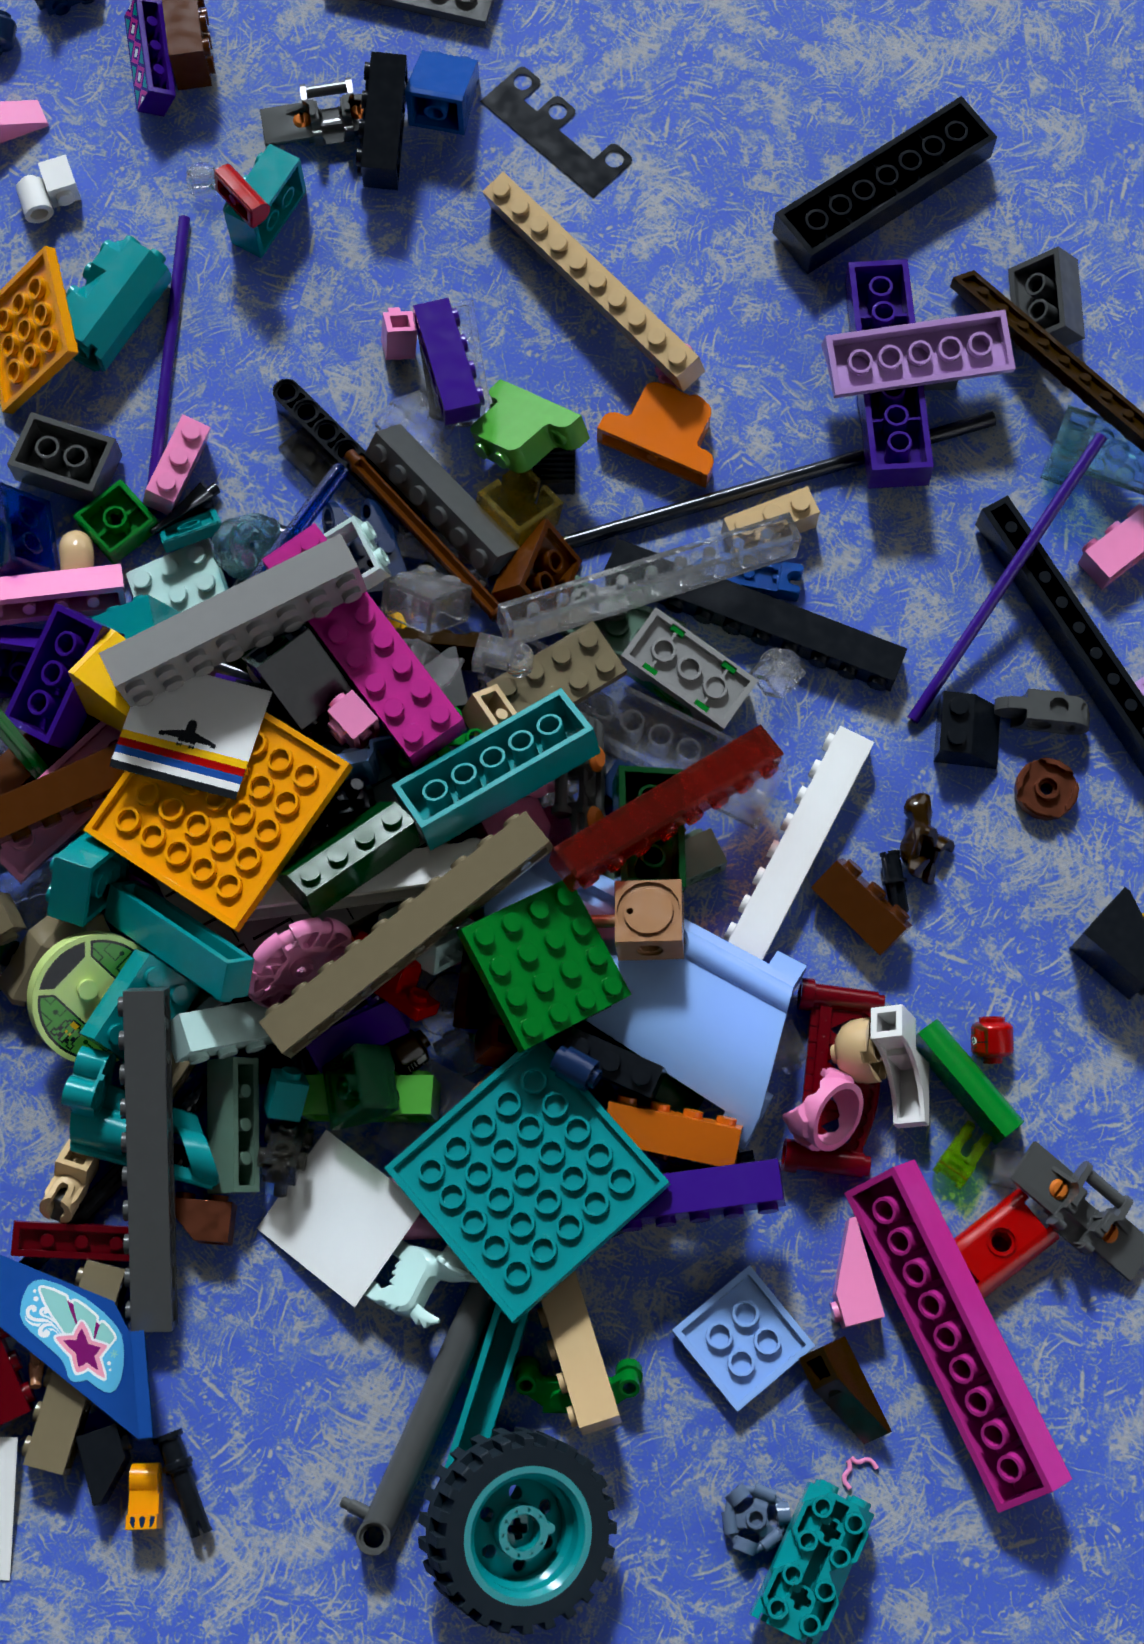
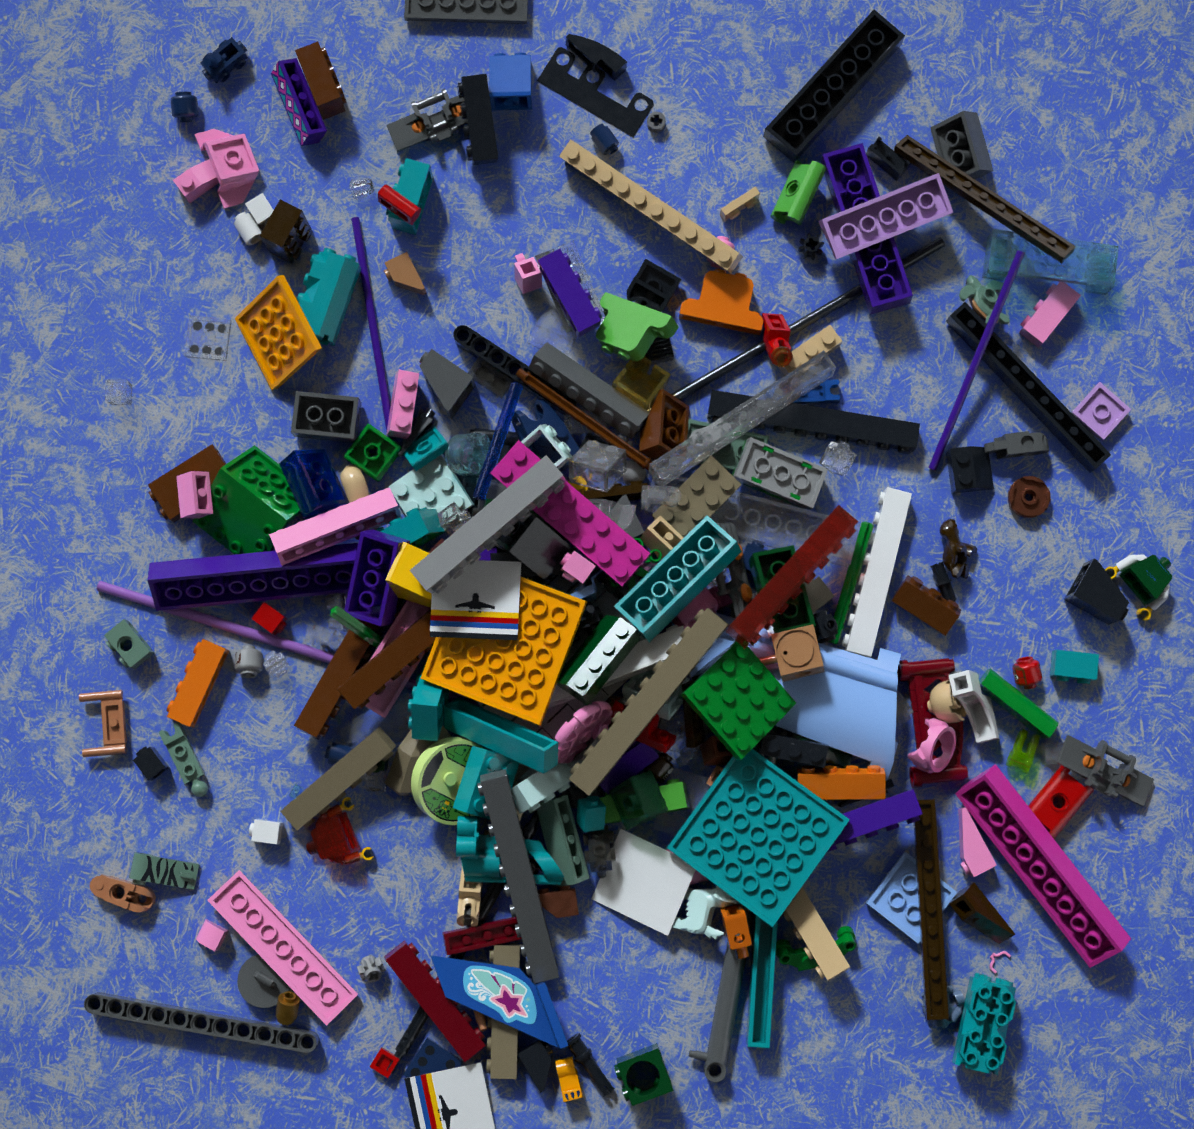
camera: 10 degrees left, 10 degrees up
wheel [418,1427,617,1635] -> none
dark blue brick [550,1045,603,1092] -> none
none -> bright pink piece [194,129,260,209]
none -> dark brown brick [260,199,312,264]
none -> medium nougat slope [383,252,427,295]
none -> dark grey slope [419,349,476,419]
none -> black slope [565,34,627,81]
none -> dark blue brick [590,124,619,156]
none -> dark green brick [614,1043,674,1106]
none -> light grey piece [622,460,646,485]
none -> black plate [627,259,682,312]
none -> flat silver bush [647,111,666,133]
none -> tan plate [720,187,760,221]
none -> orange torso [720,904,752,959]
none -> red plate [762,313,793,367]
none -> bright green piece [770,160,826,225]
none -> black gear [798,233,824,260]
none -> black brick [813,610,838,643]
none -> green axle [828,522,874,644]
none -> black hinge [866,136,911,181]
none -> dark brown plate [913,799,949,1020]
none -> sand green animal [959,275,1010,324]
none -> teal brick [1050,650,1099,684]

